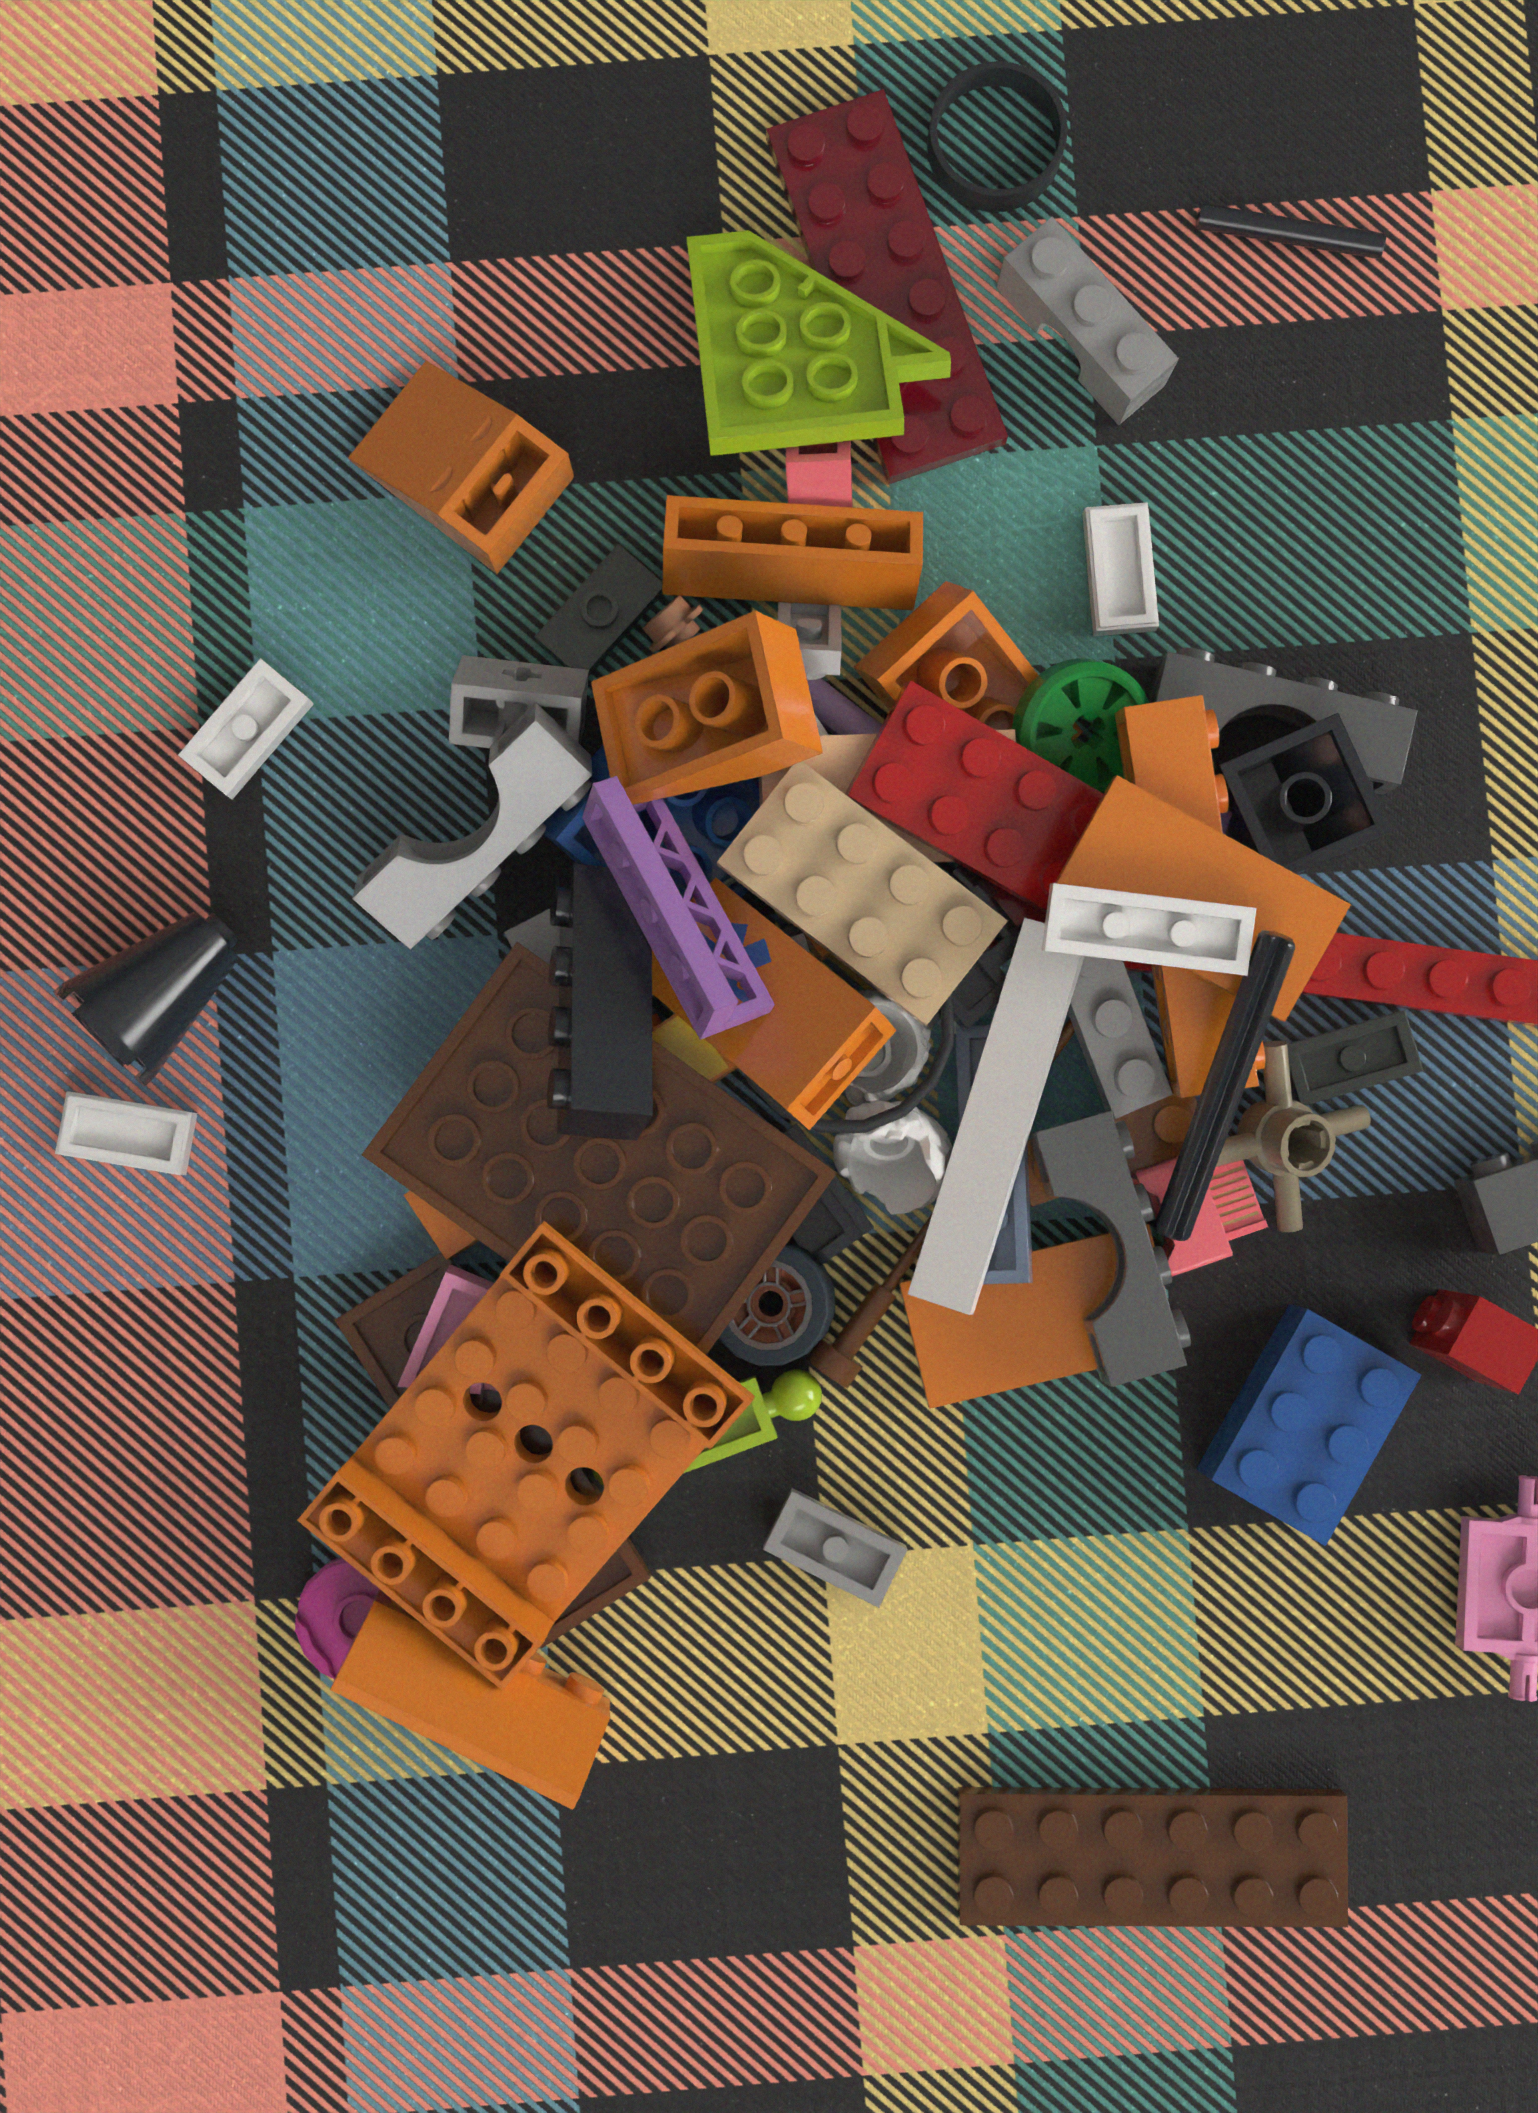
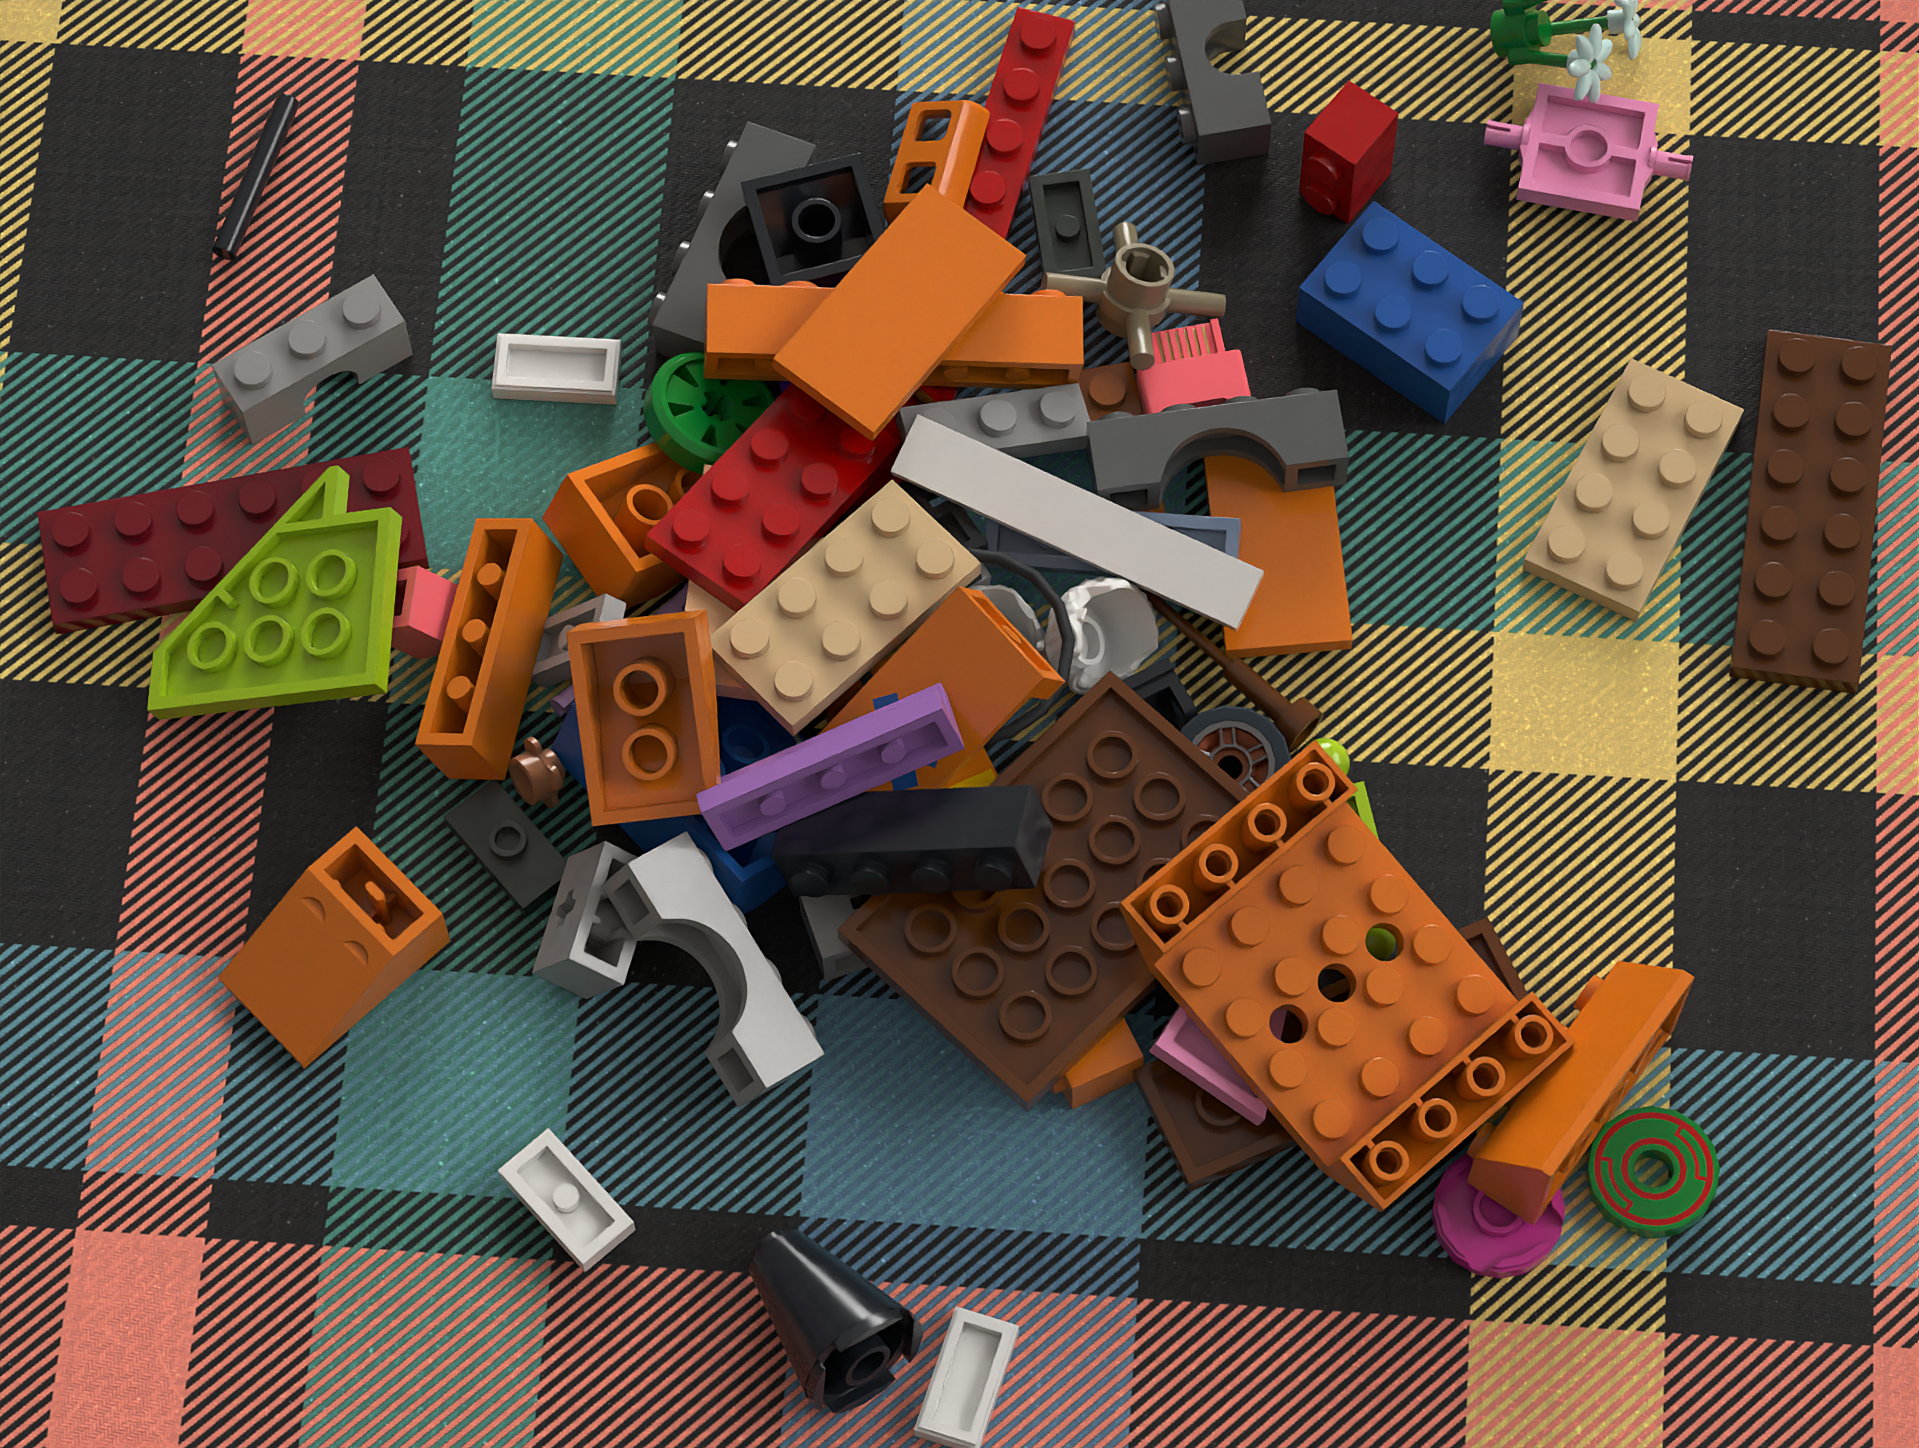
camera: 75 degrees left, 20 degrees down
light grey plate [763,1488,908,1608] -> none
black tyre [927,61,1068,212] -> none
white plate [1042,883,1257,976] -> none
black axle [1155,930,1296,1241] -> none
none -> orange piece [883,100,990,226]
none -> tan plate [1522,358,1744,622]
none -> green tile [1585,1106,1720,1239]

